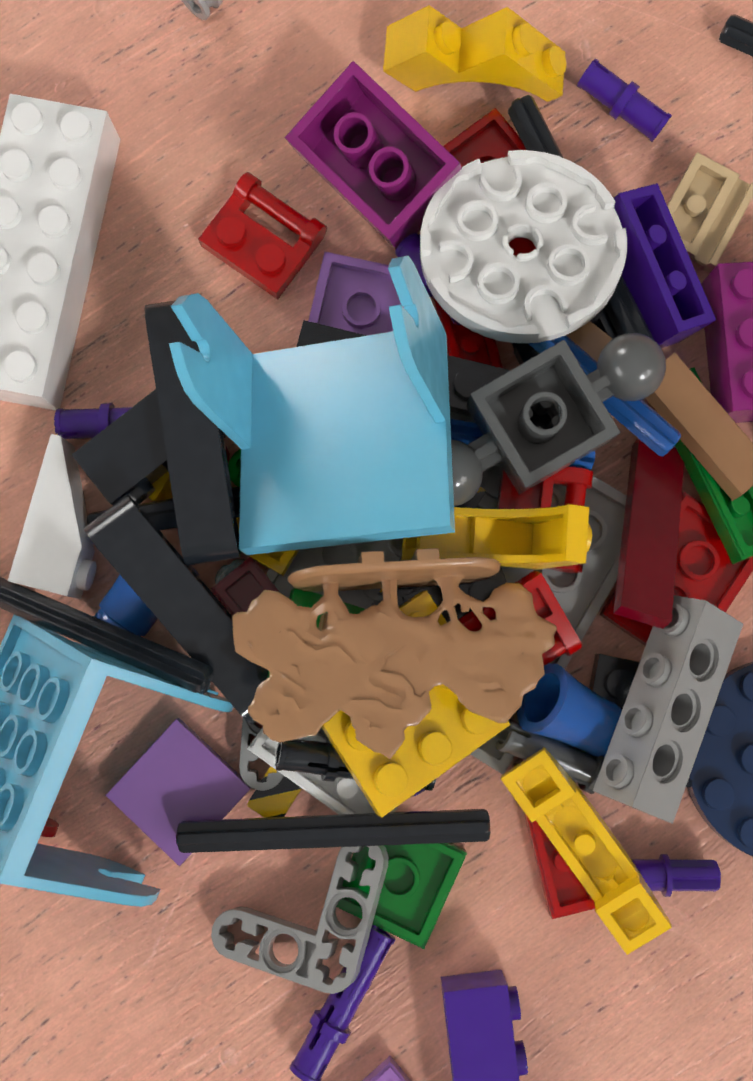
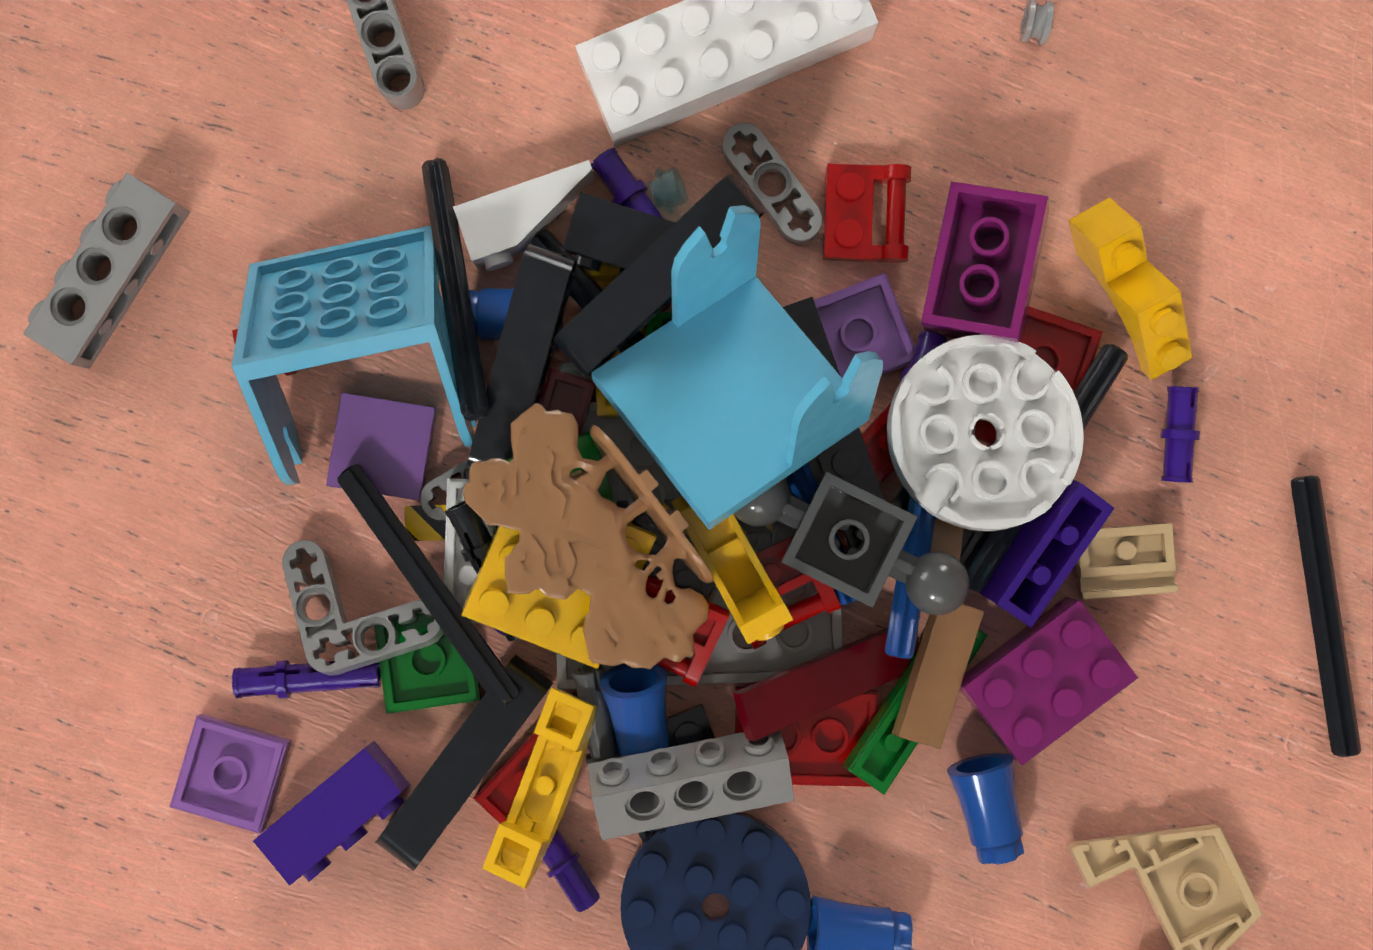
camera: 65 degrees right, 5 degrees up
none -> black beam [375,655,554,871]
none -> clear light blue plate [649,167,688,213]
none -> light grey beam [722,123,822,244]

